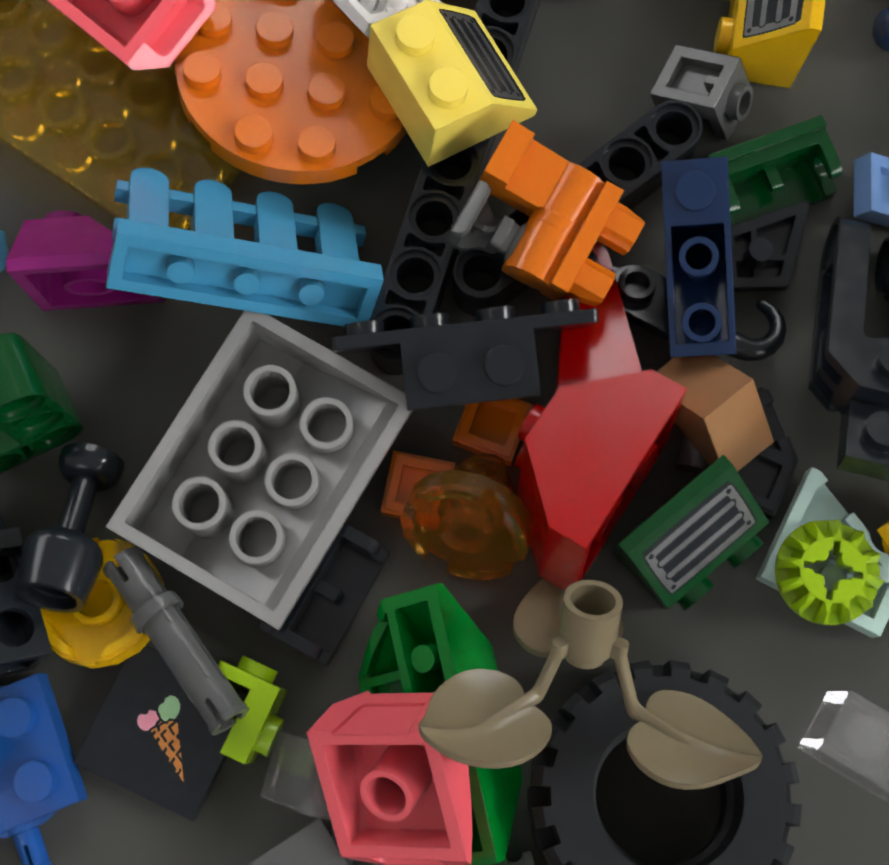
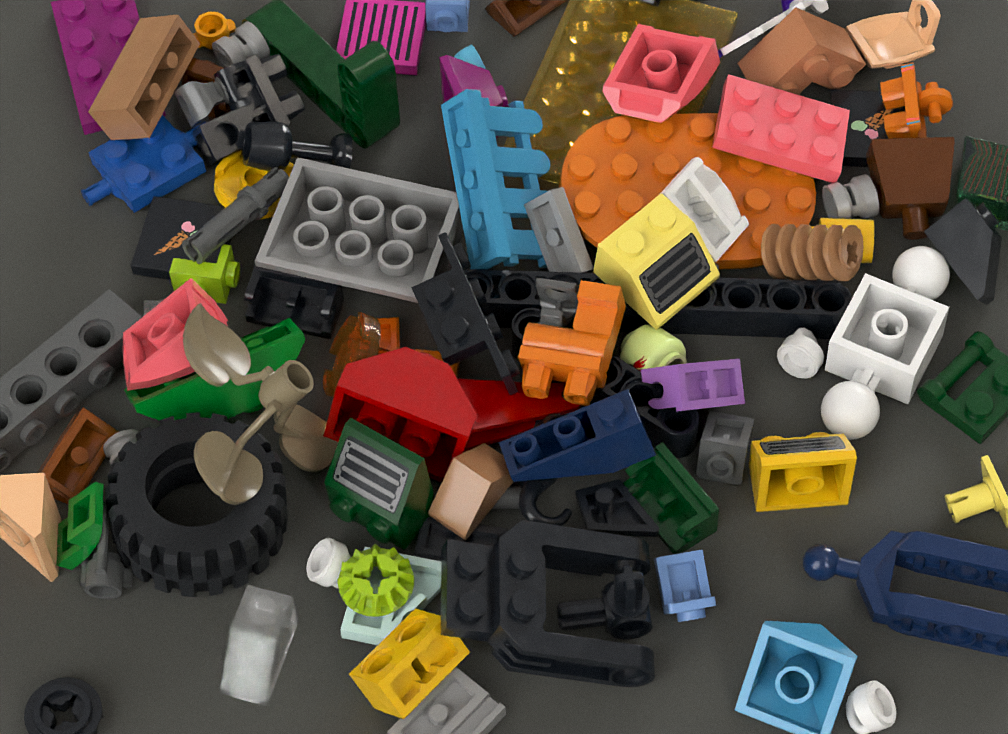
camera: 80 degrees right, 20 degrees down
none -> white tile [306,538,351,588]
none -> light grey plate [524,187,594,273]
none -> yellowish green head [620,324,687,385]
none -> medium lavender hinge [641,359,745,412]

